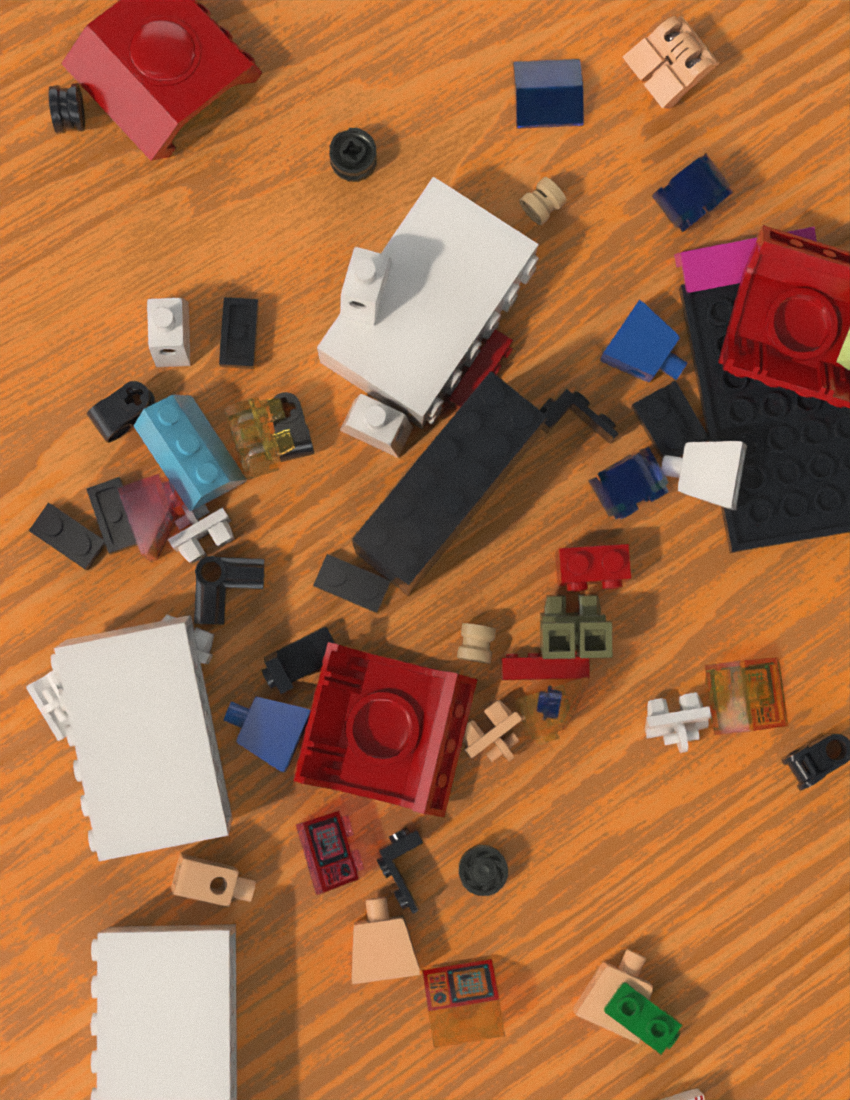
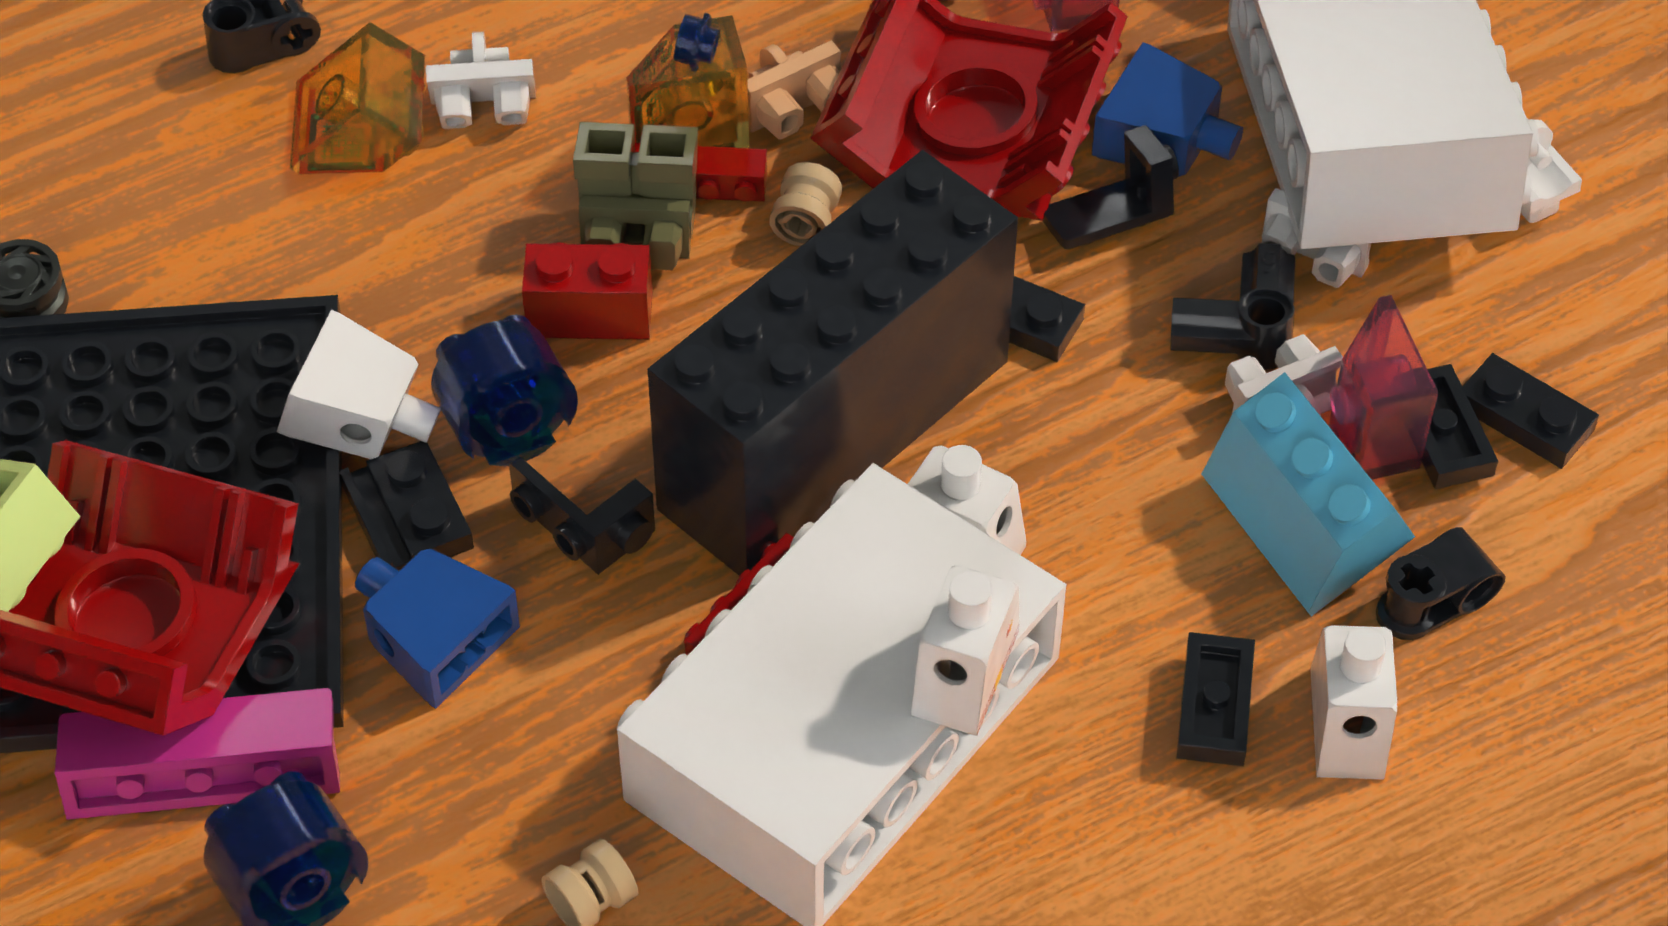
camera: 170 degrees left, 30 degrees down
clear yellow hips [224,396,295,480] -> none
black piece [270,392,314,462] -> none

